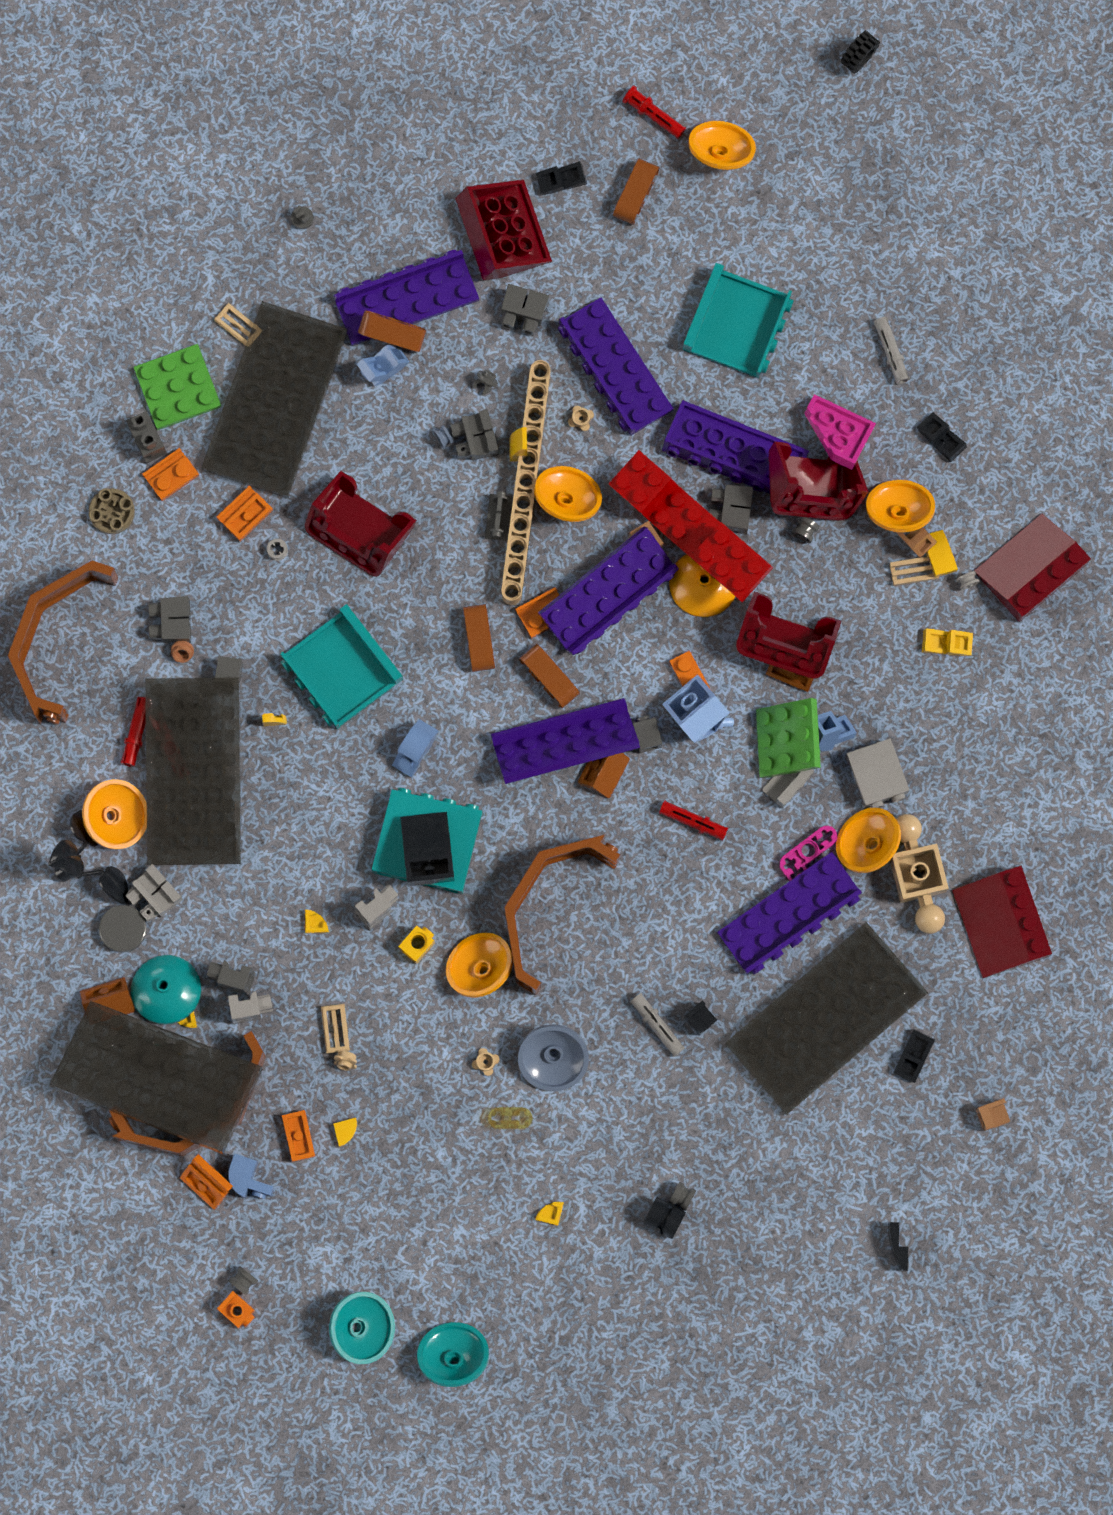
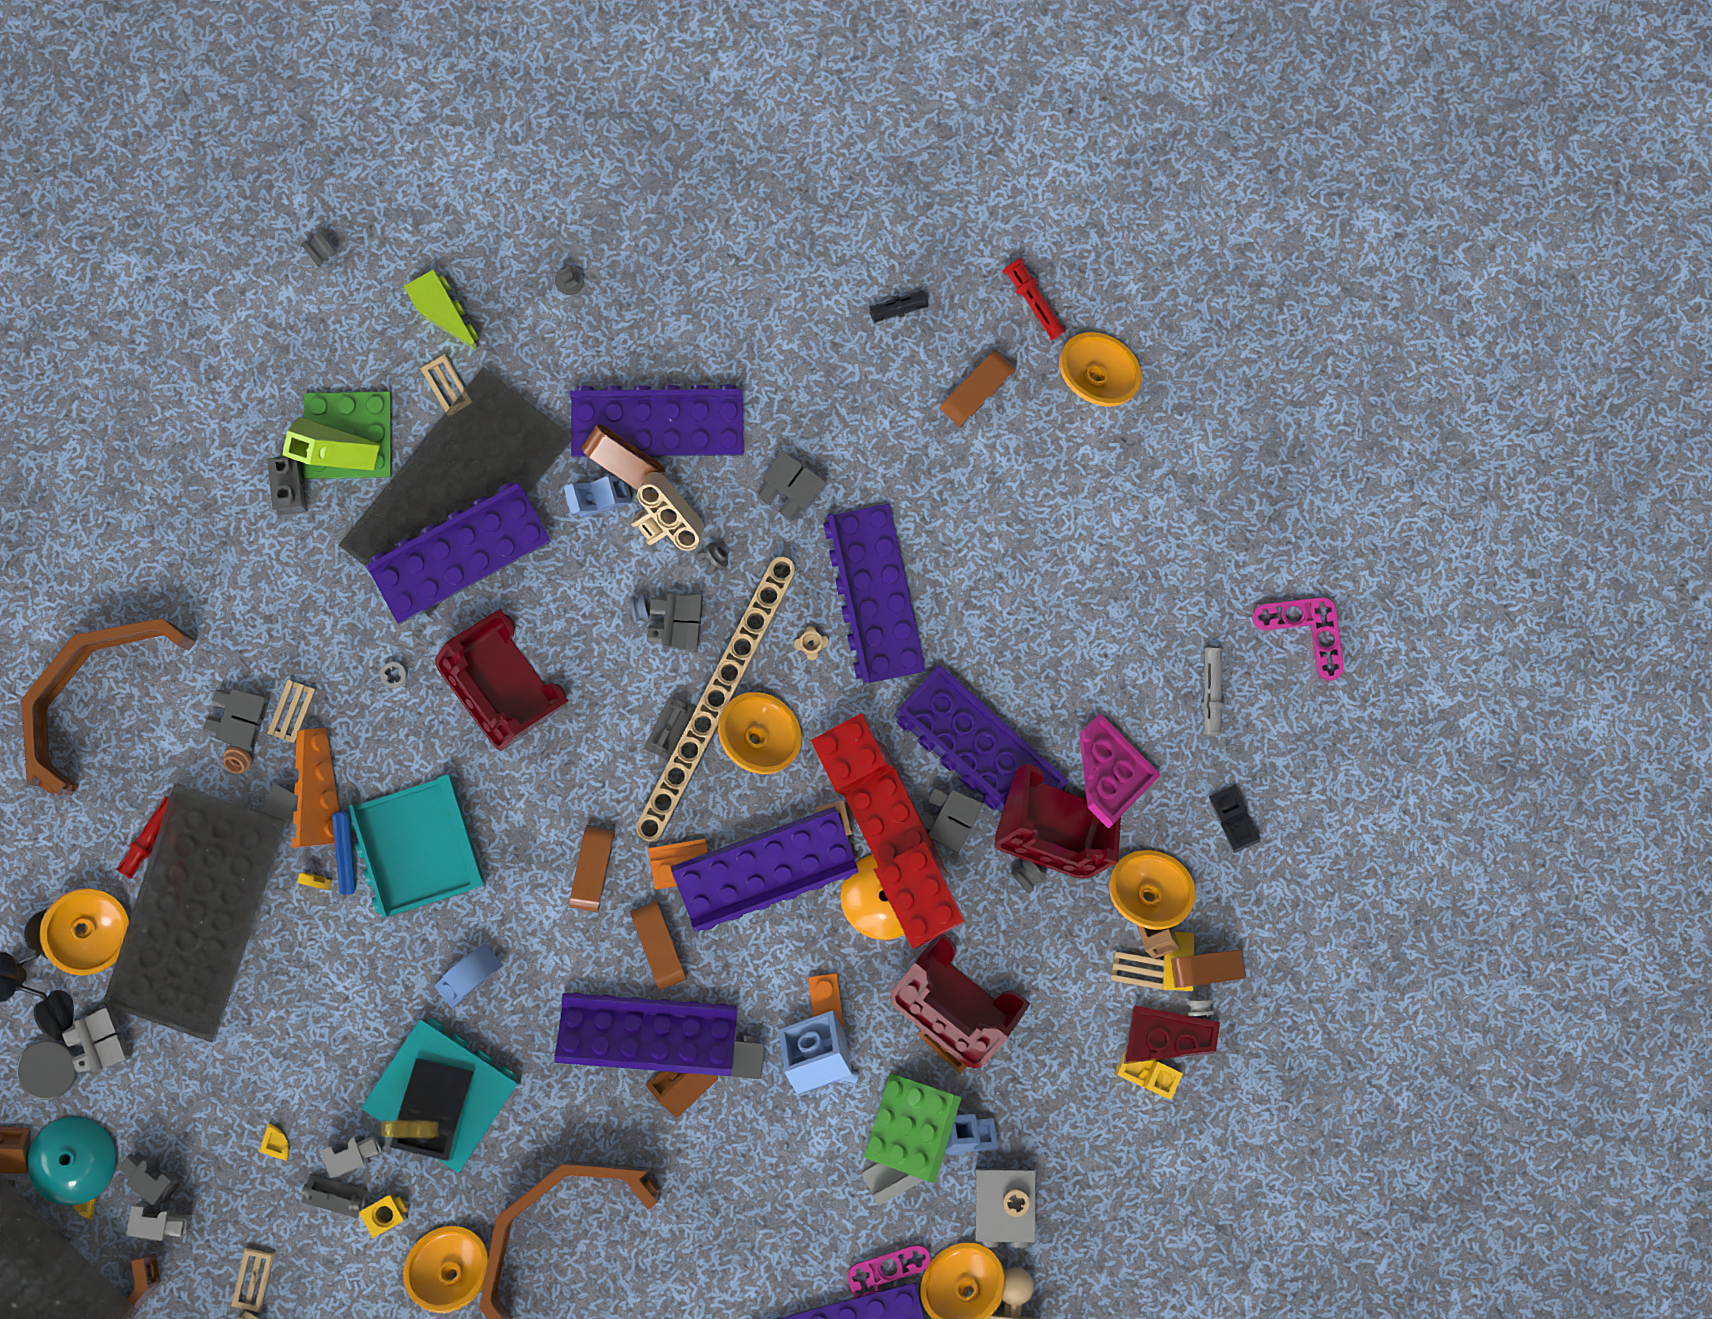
camera: 20 degrees right, 5 degrees up
dark tan tile [89,488,135,534] -> none
orange plate [142,448,199,501] -> none
orange plate [217,485,273,542] -> none
dark red slope [455,179,552,281] -> none
yellow slope [509,427,527,462] -> none
black slope [536,161,588,195] -> none
red pin [659,800,729,841] -> none
teal panel [683,263,794,379] -> none
black tyre [840,30,880,74] -> none
slope [974,514,1091,622] -> none
none -> tan tile [267,680,316,744]
none -> lime slope [282,417,381,471]
none -> orange wing [292,728,339,848]
none -> dark grey wheel [301,231,336,267]
none -> dark grey hinge [301,1174,366,1219]
none -> blue axle [332,810,356,895]
none -> dark purple bracket [365,482,552,625]
none -> clear yellow beam [381,1120,438,1138]
none -> lime slope [404,270,479,350]
none -> tan piece [630,472,704,551]
none -> black pin [869,290,928,323]
none -> tan bush [1002,1189,1030,1217]
none -> dark red wing [1124,1005,1220,1064]
none -> dark orange beam [1171,949,1246,988]
none -> dark pink beam [1252,597,1344,681]

